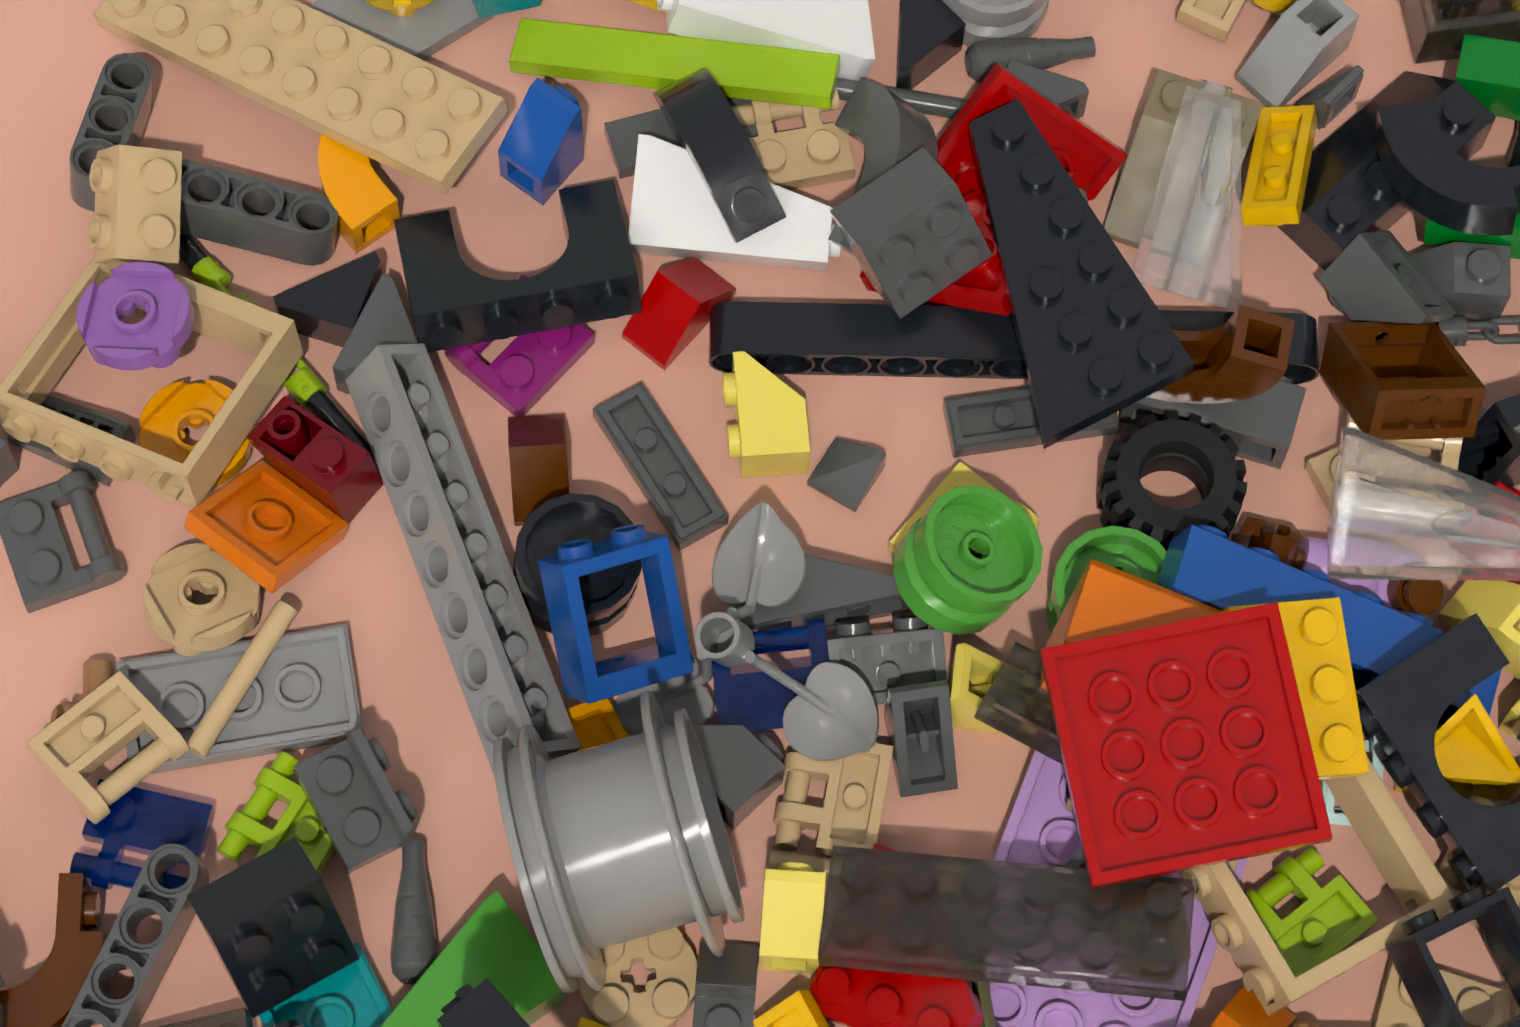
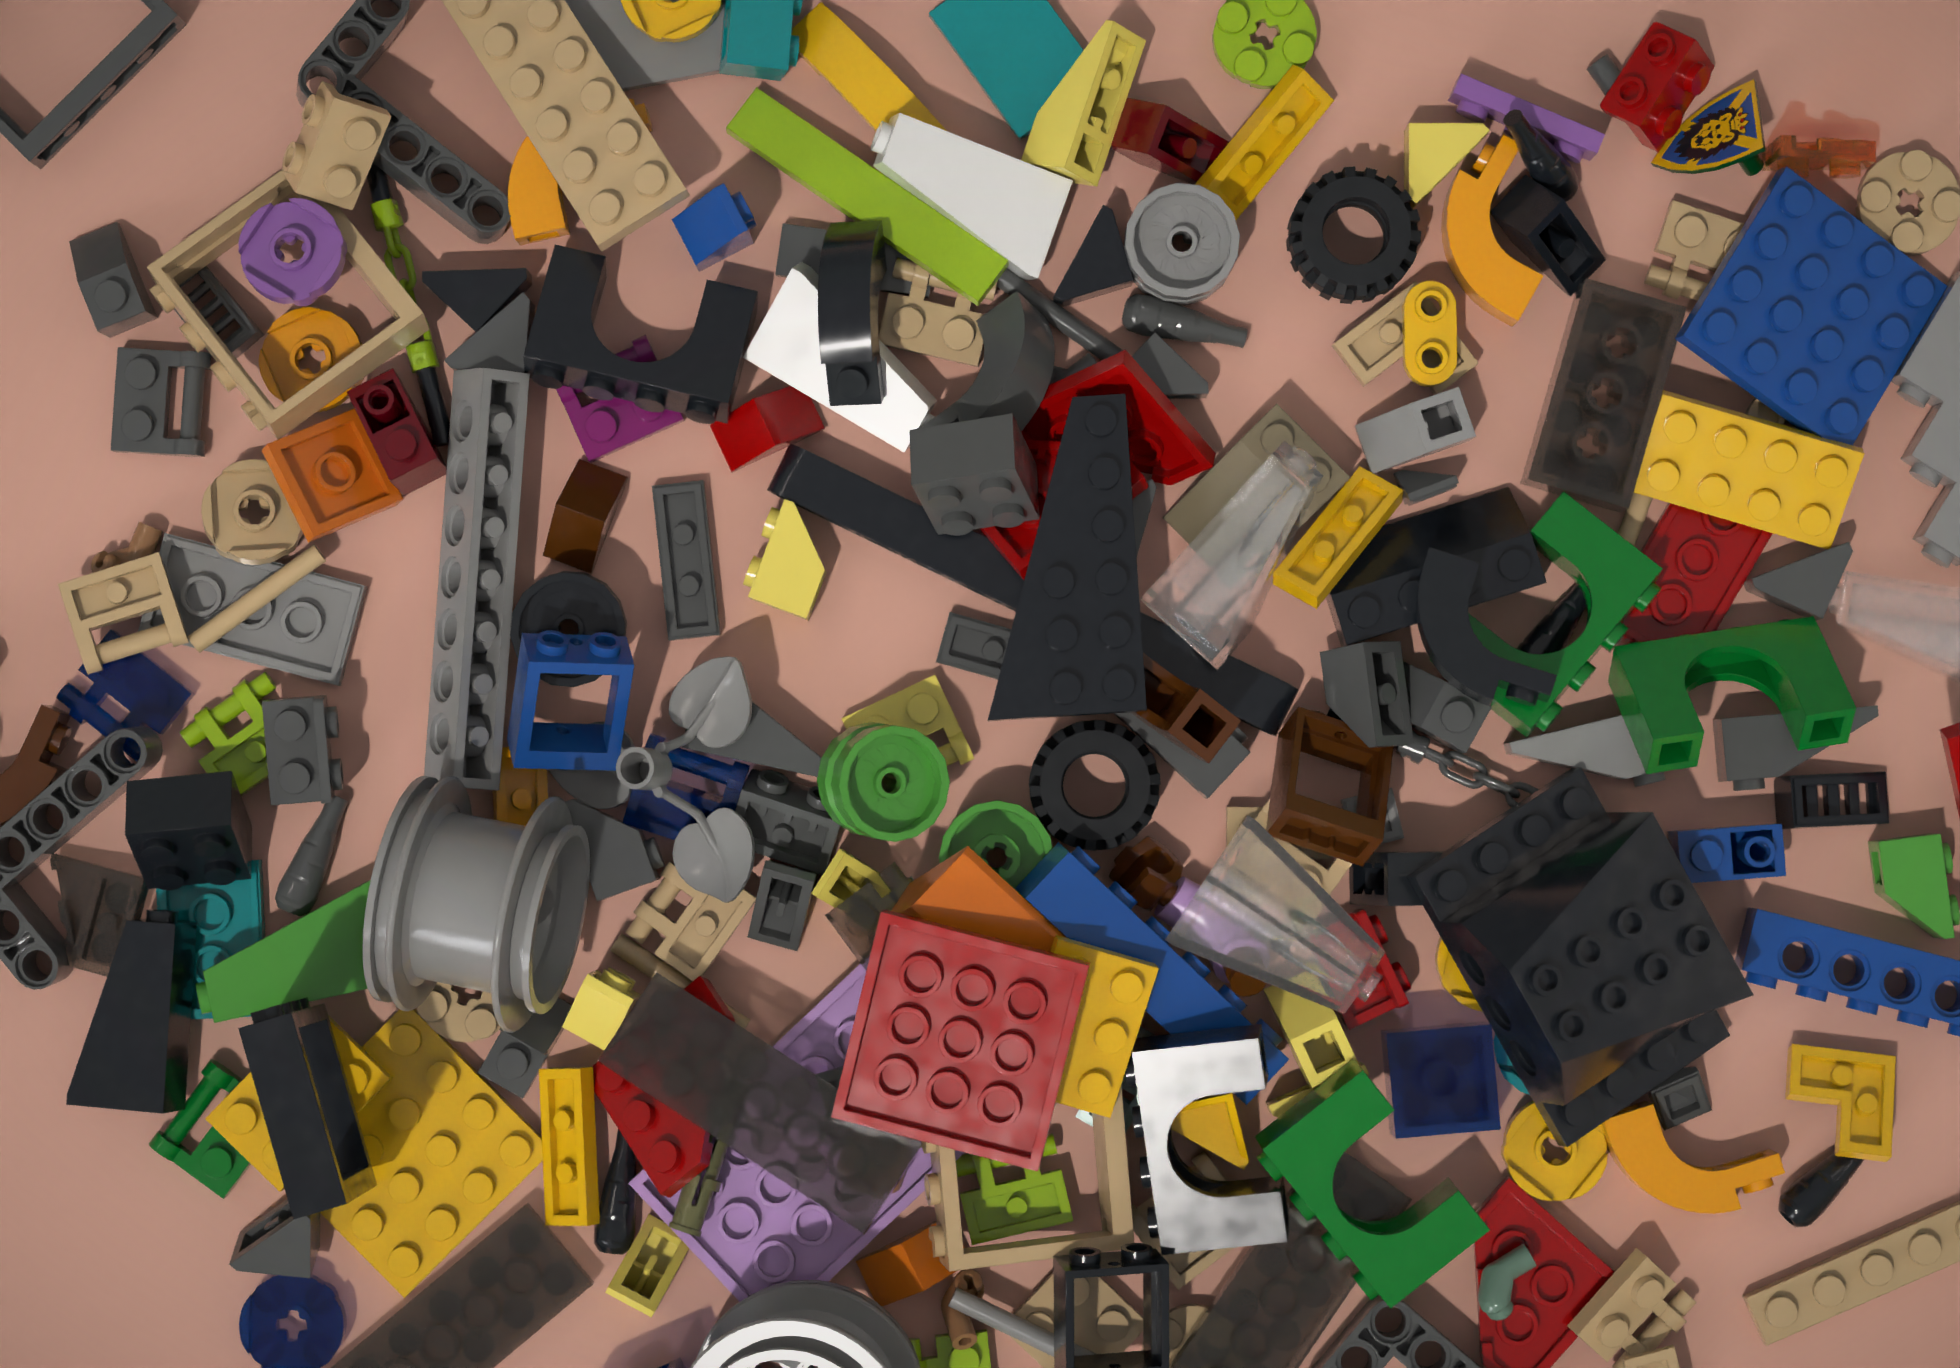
camera: 30 degrees right, 20 degrees up
dark grey slope [807,437,886,512] -> none

